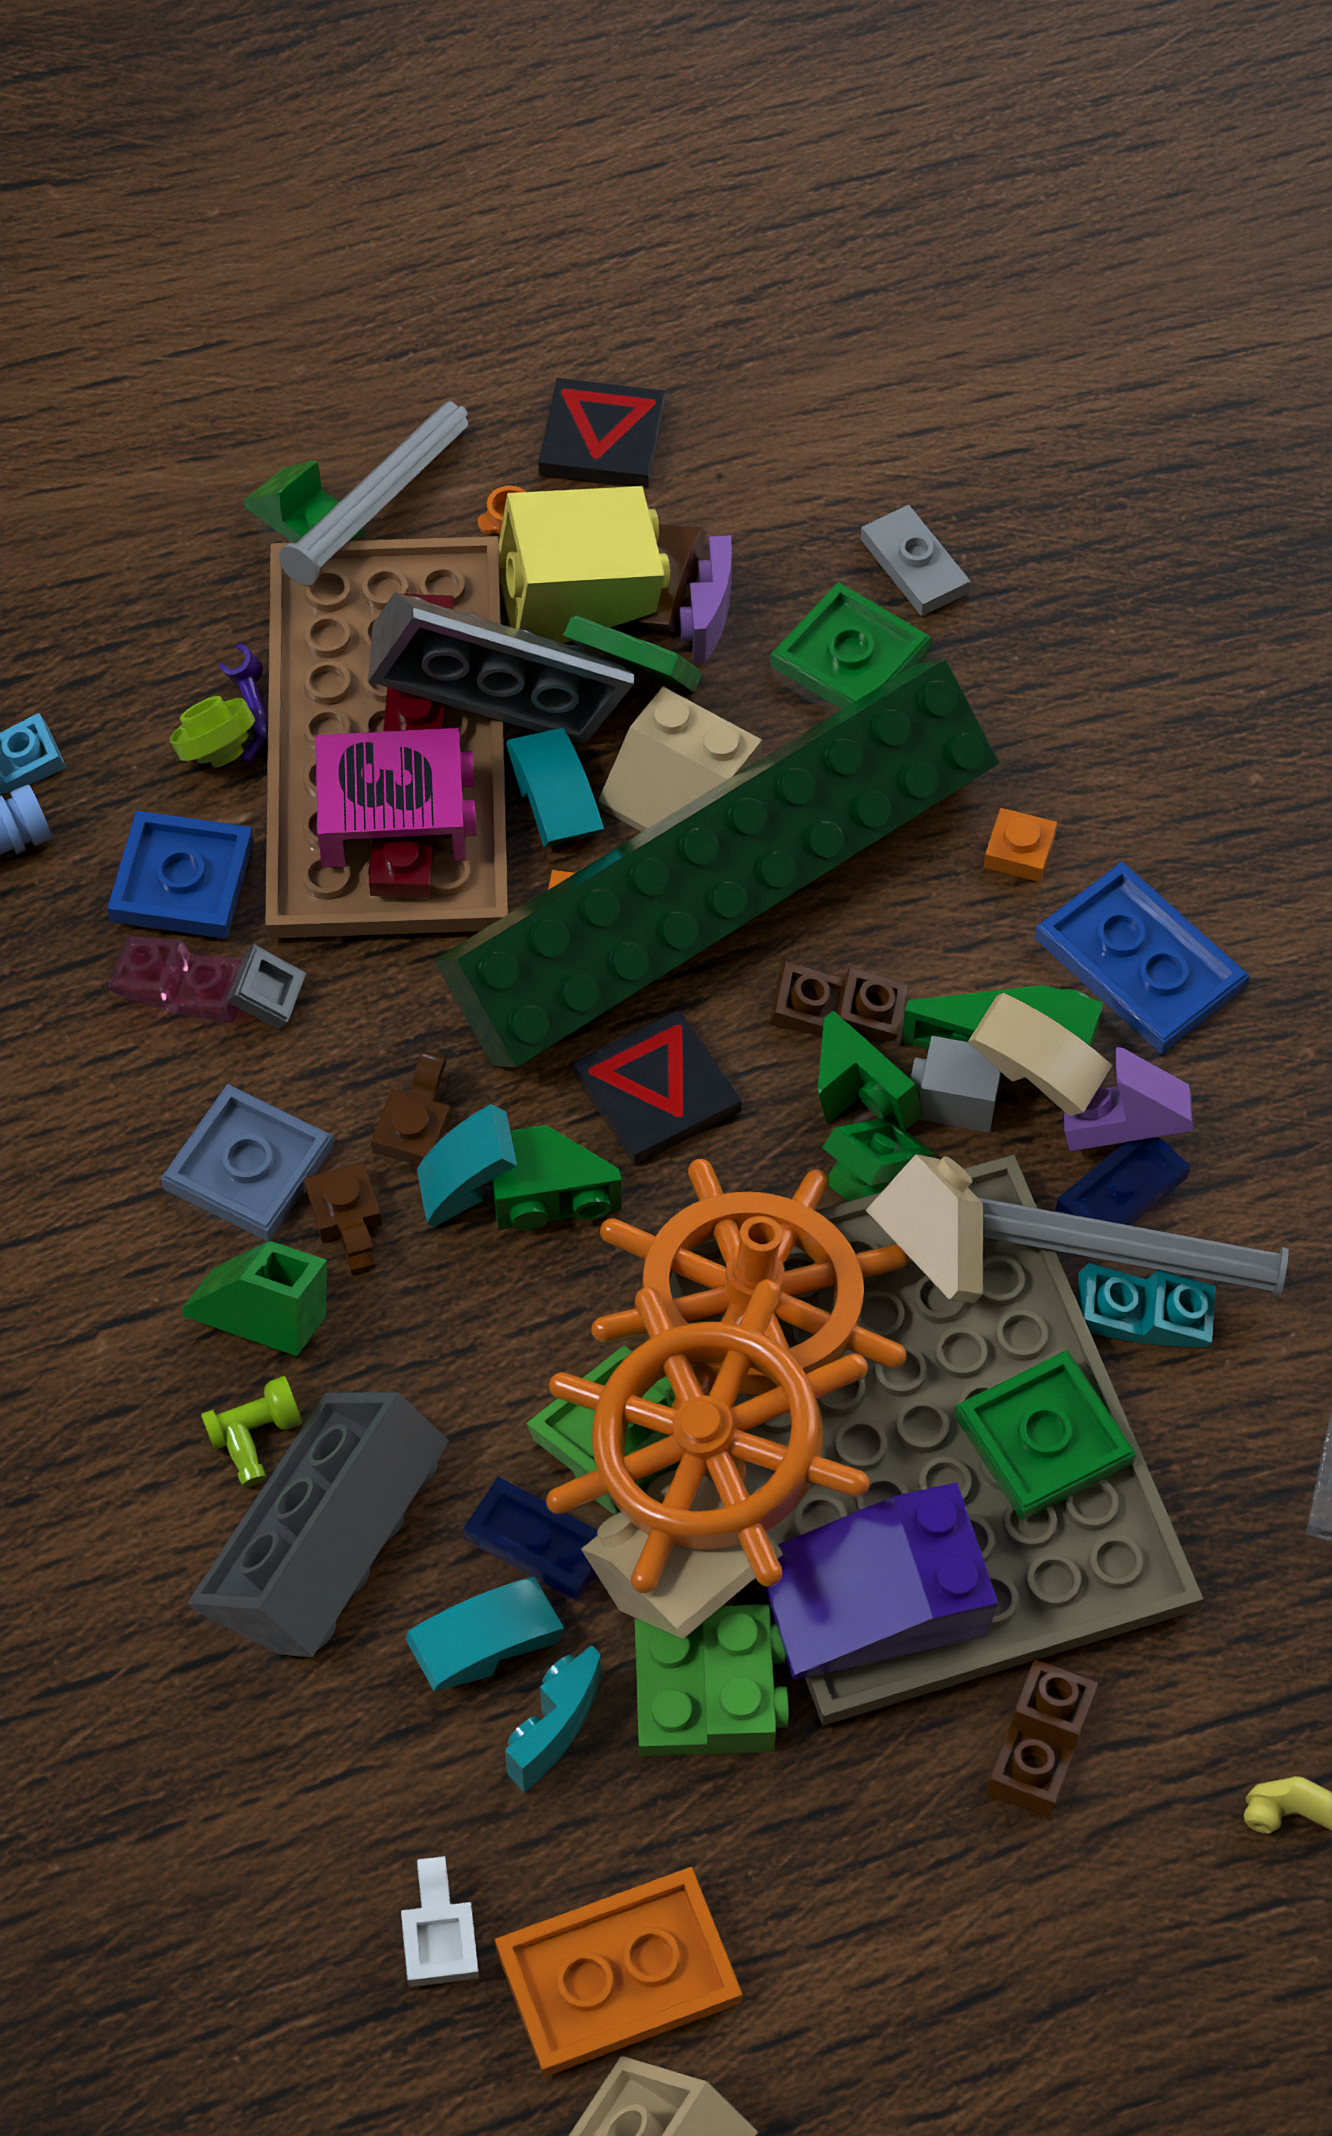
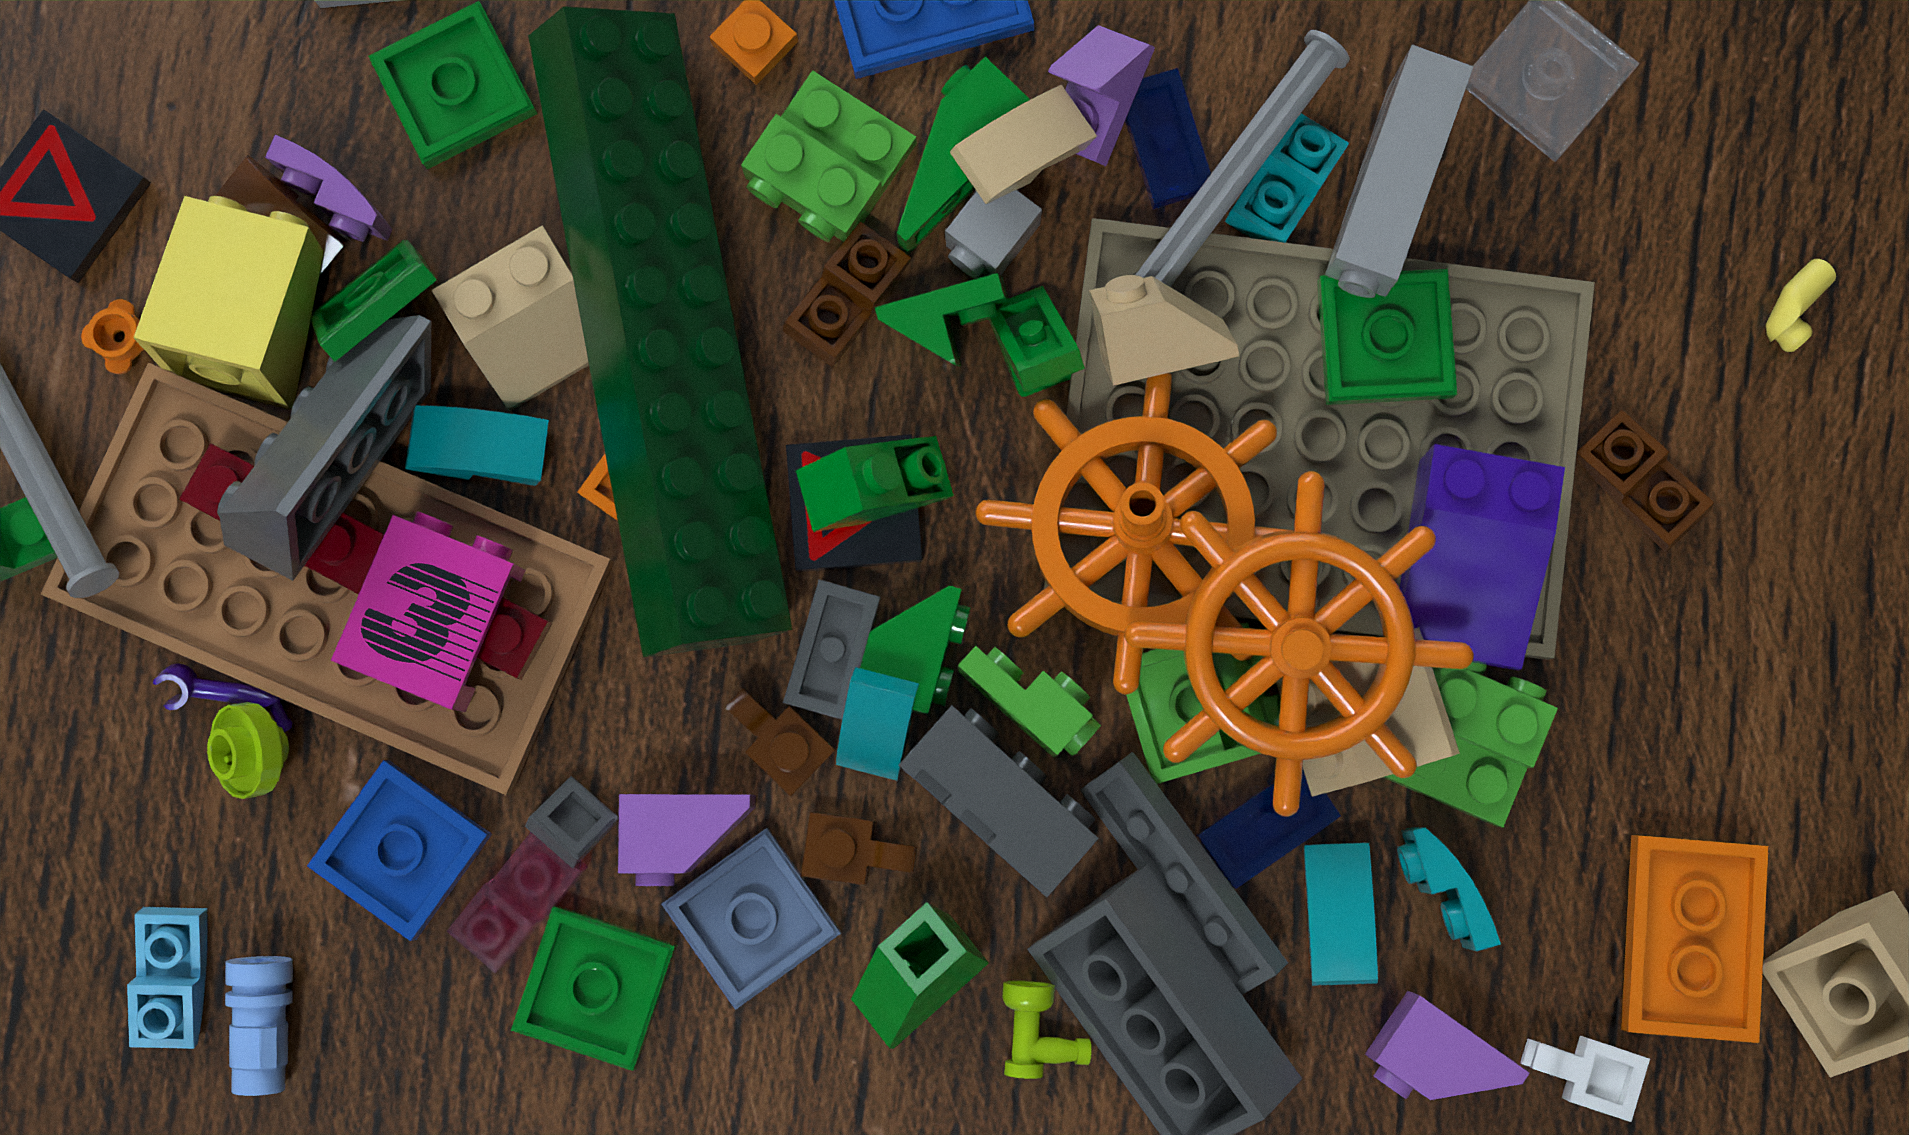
camera: 60 degrees left, 25 degrees up
none -> green tile [511,905,677,1071]
none -> medium lavender slope [618,794,756,886]
none -> bright green plate [741,70,917,242]
none -> dark grey plate [783,580,881,720]
none -> green slope [796,436,954,532]
none -> dark grey wedge [899,705,1099,897]
none -> bright green plate [958,646,1101,757]
none -> dark grey plate [1080,752,1288,995]
none -> light grey slope [1325,45,1474,298]
none -> medium lavender slope [1365,991,1529,1100]

